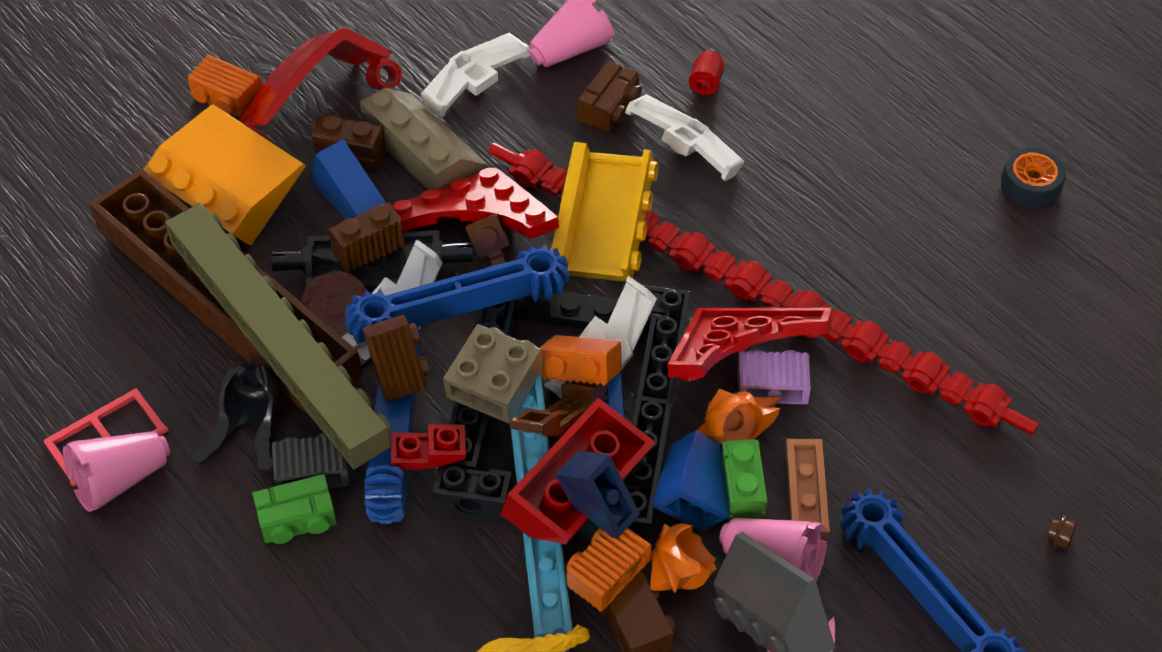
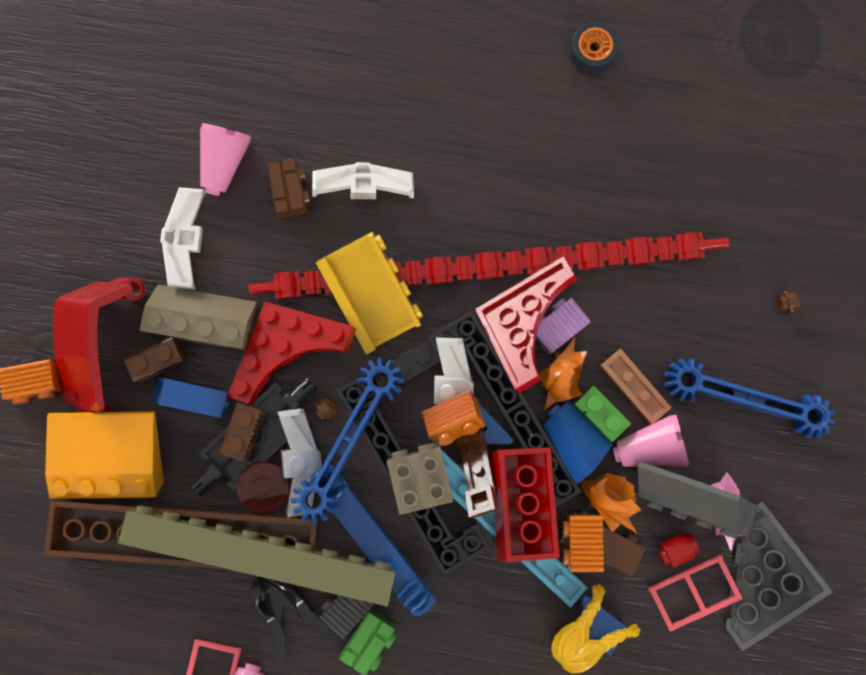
camera: 40 degrees left, 30 degrees up
reddish brown brick [362,315,430,402] -> none
red slope [390,424,466,471] -> none
reddish brown plate [465,213,510,266] -> none
dark blue slope [555,450,640,539] -> none
red brick [688,50,725,95] -> none

